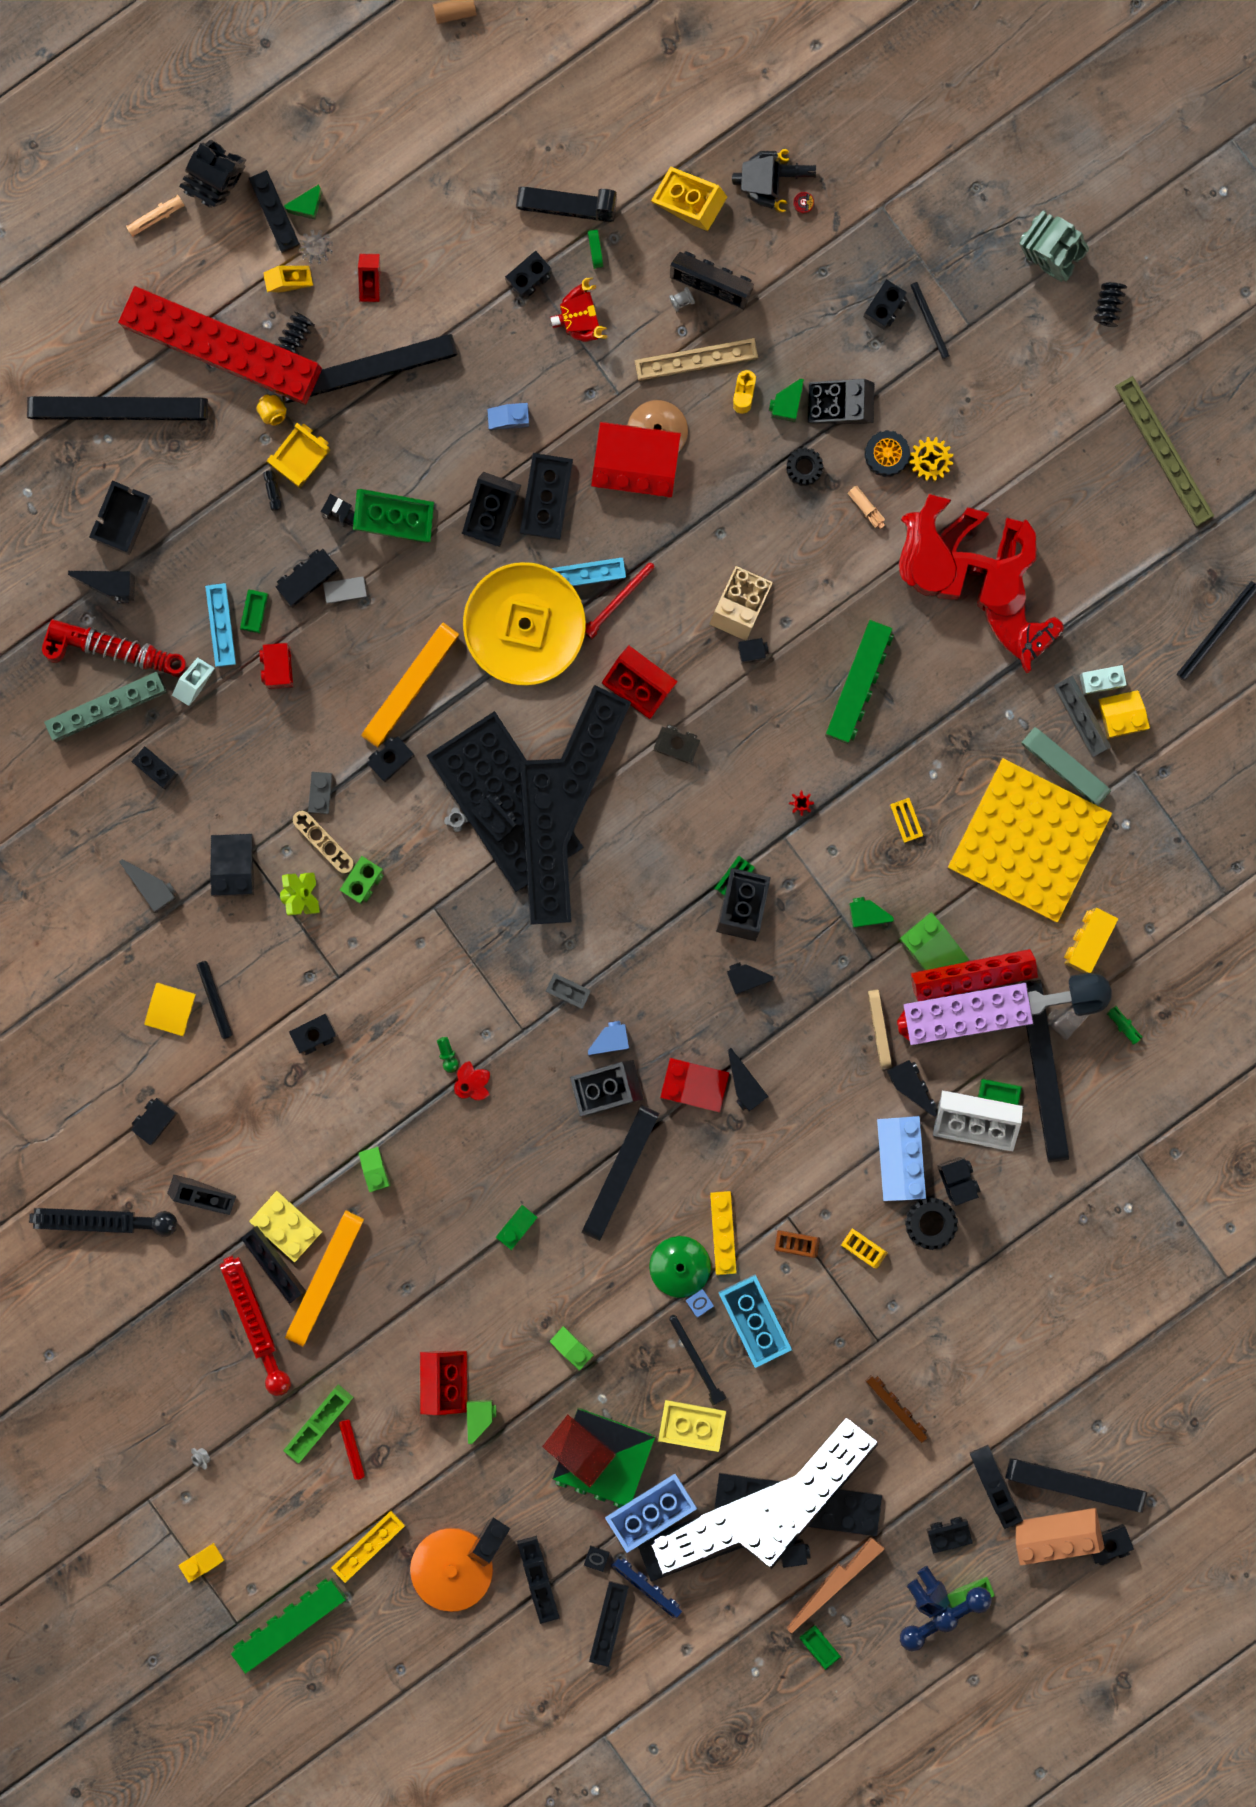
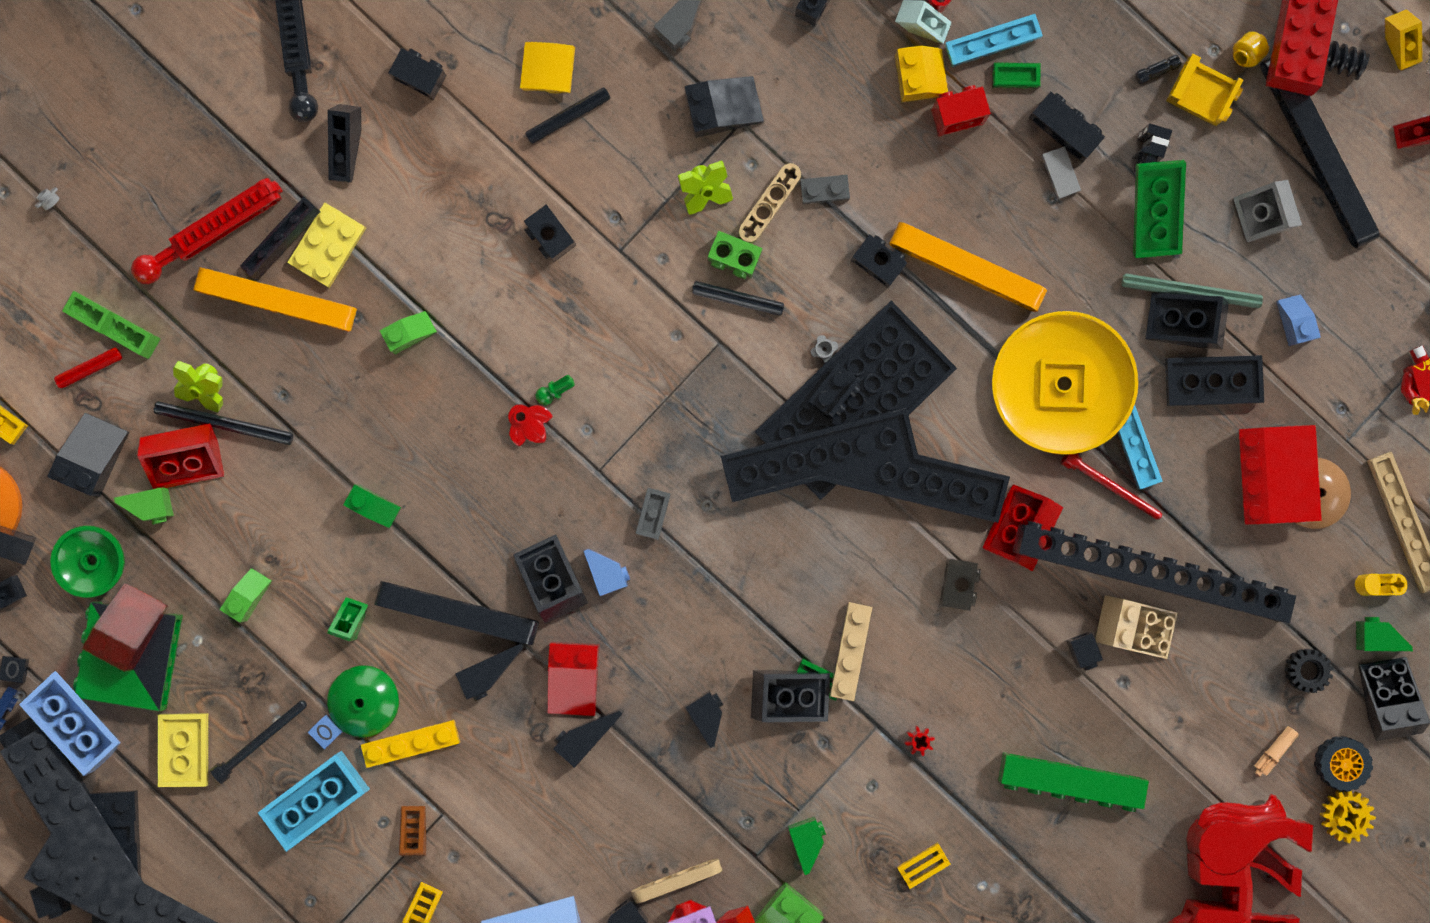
camera: 80 degrees right, 0 degrees up
none -> slope [47,413,129,497]
none -> green dish [50,526,125,598]
none -> black axle [153,401,293,445]
none -> lime plant [173,361,223,413]
none -> green slope [327,597,368,641]
none -> black slope [455,643,525,701]
none -> black axle [692,281,784,316]
none -> tan plate [830,602,872,701]
none -> yellow slope [895,46,948,102]
none -> black brick [1012,521,1296,624]
none -> sand green axle [1121,274,1263,308]
none -> light grey slope [1233,180,1302,242]

